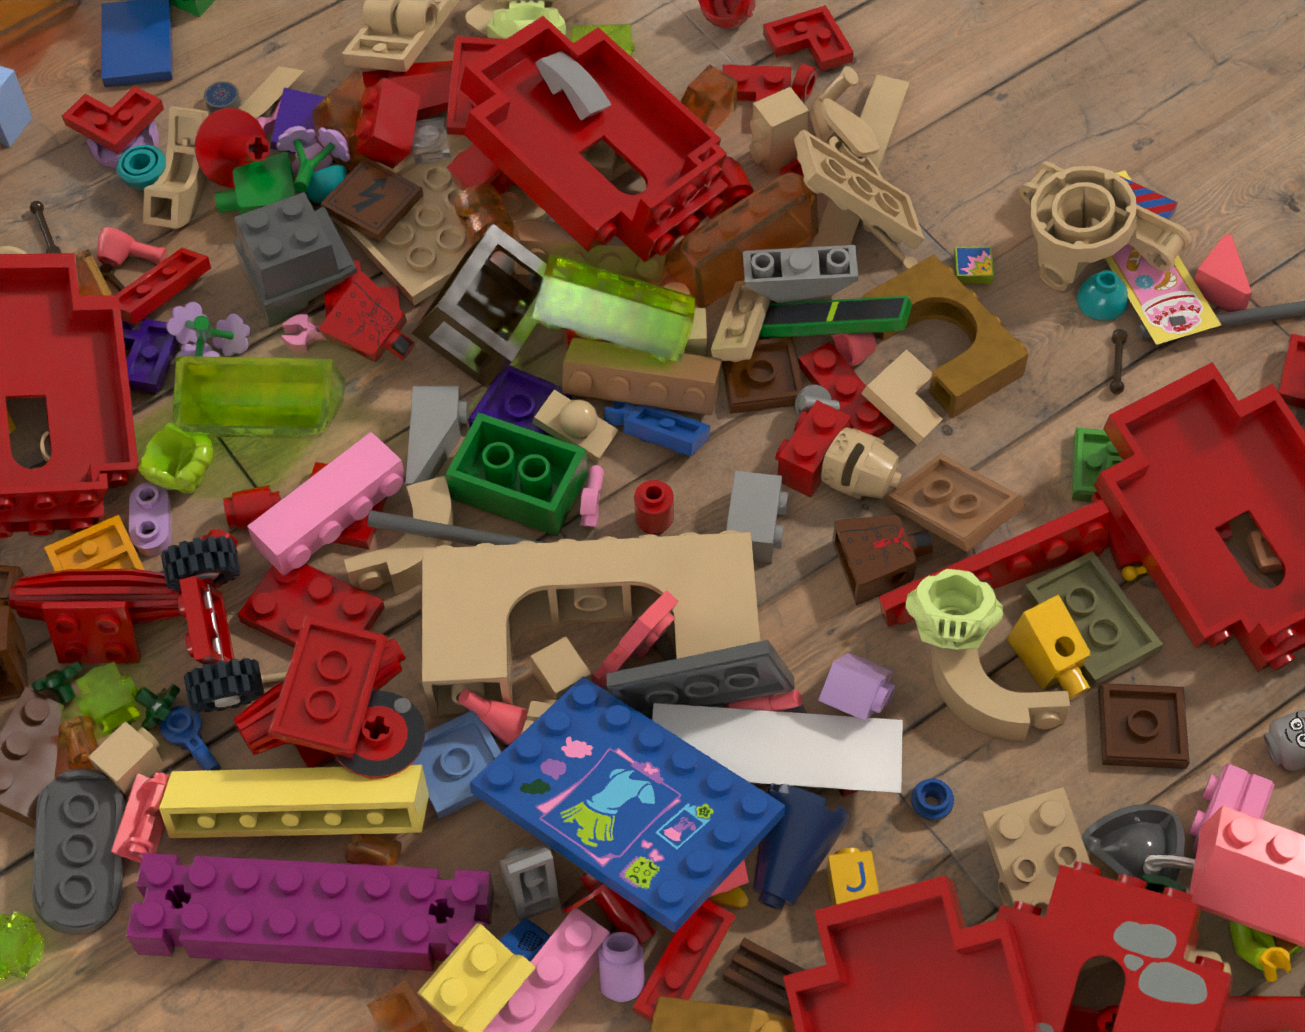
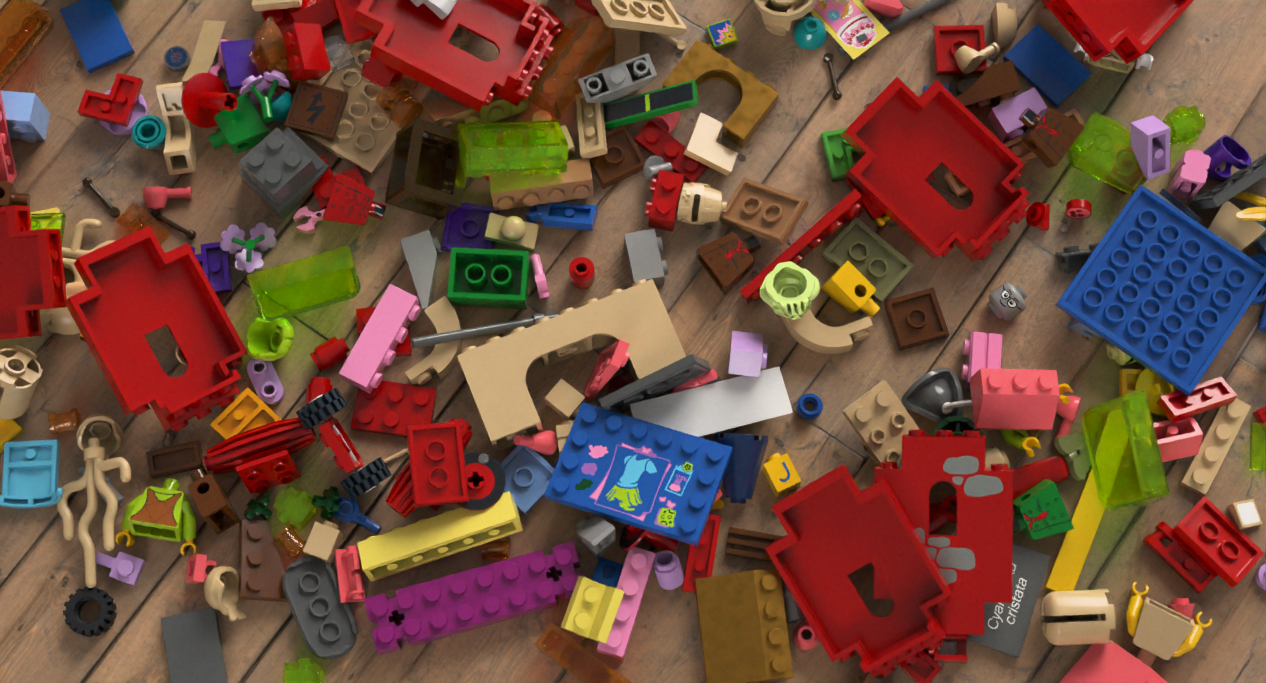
camera: 20 degrees left, 15 degrees up
red plate [115,247,211,325] -> none

